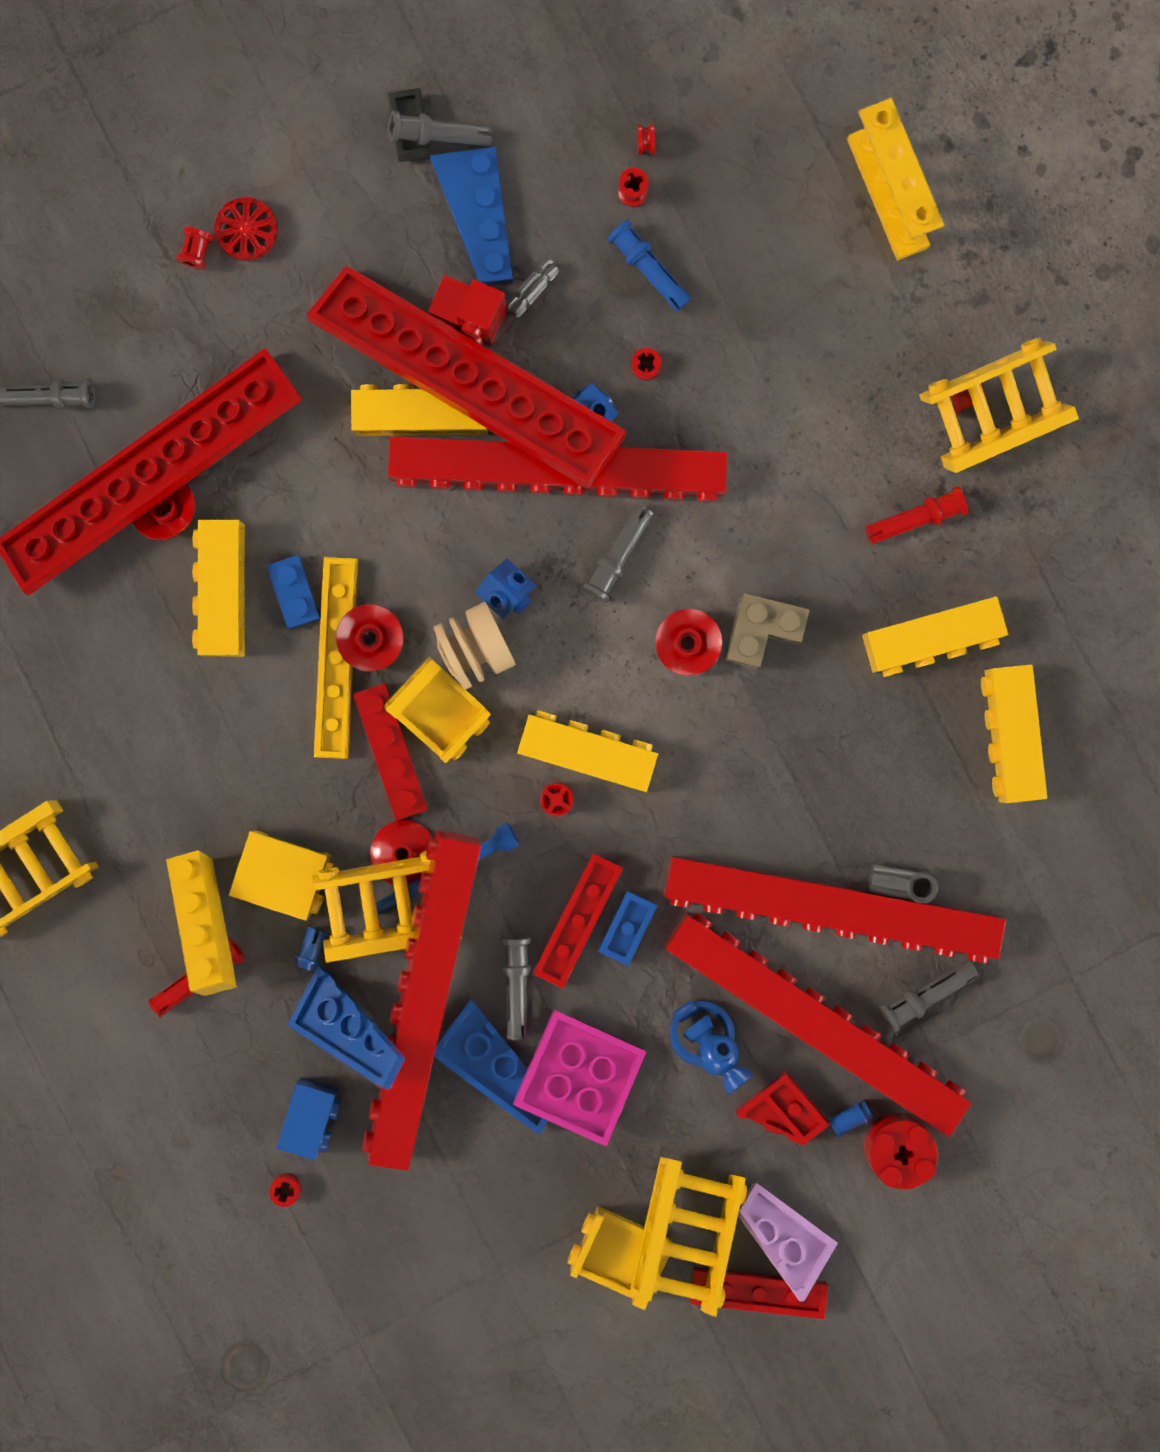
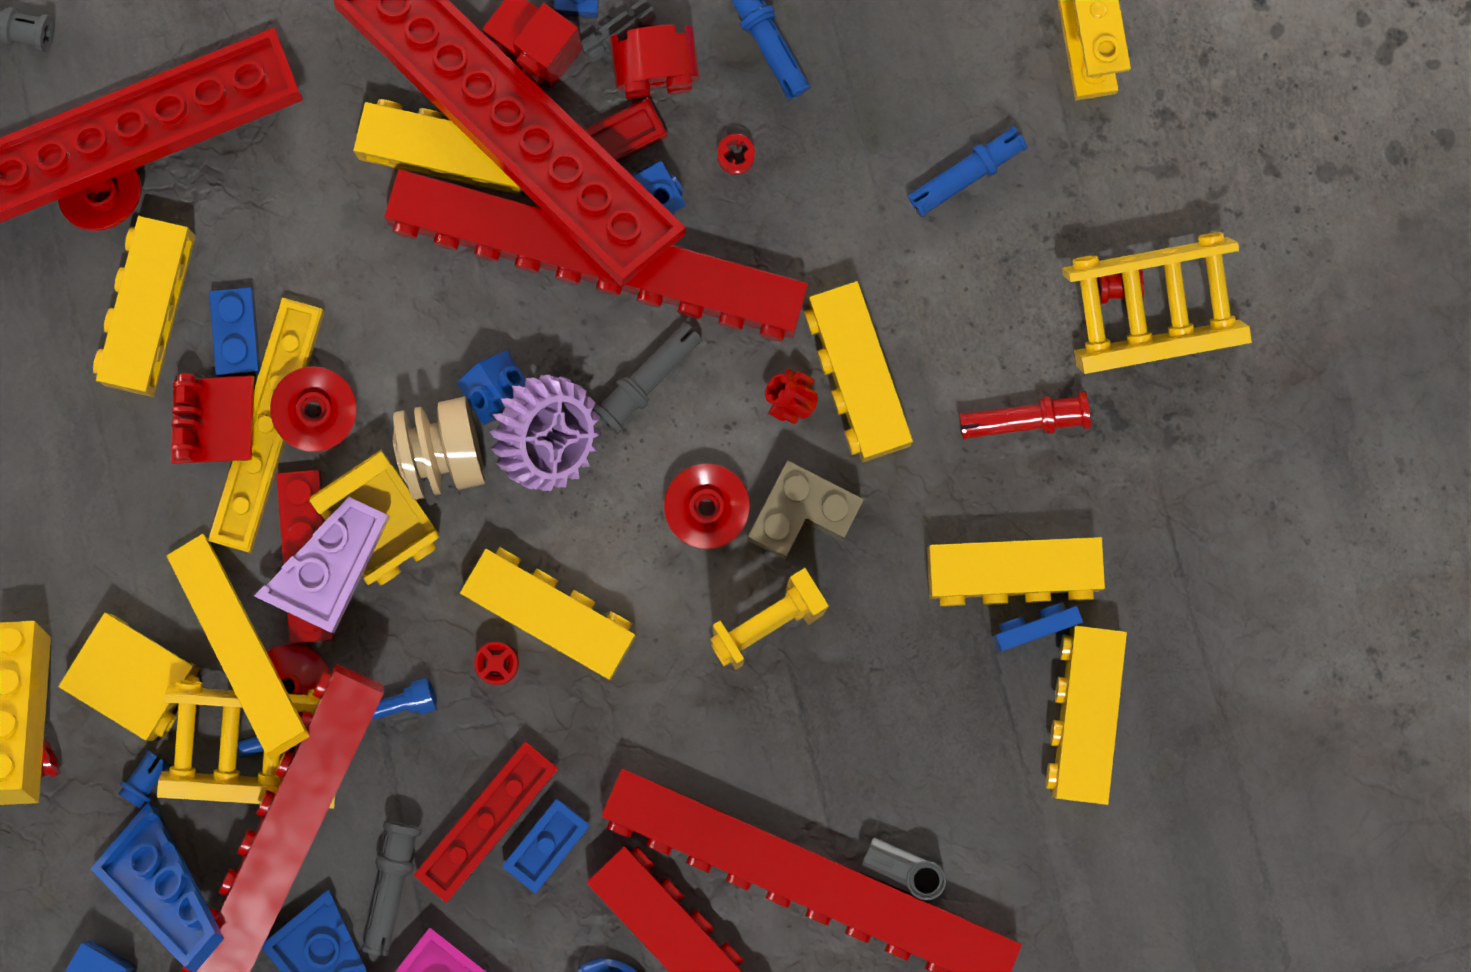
camera: 15 degrees right, 5 degrees down
none -> yellow tile [166,534,310,760]
none -> red hinge [170,374,254,464]
none -> lavender wing [254,497,390,633]
none -> lavender gear [490,375,602,491]
none -> red tile [585,97,668,162]
none -> red brick [609,25,700,100]
none -> yellow fence [710,568,829,670]
none -> red gear [765,369,818,424]
none -> yellow brick [803,281,913,463]
none -> blue pin [907,126,1028,217]
none -> blue plate [992,602,1083,653]

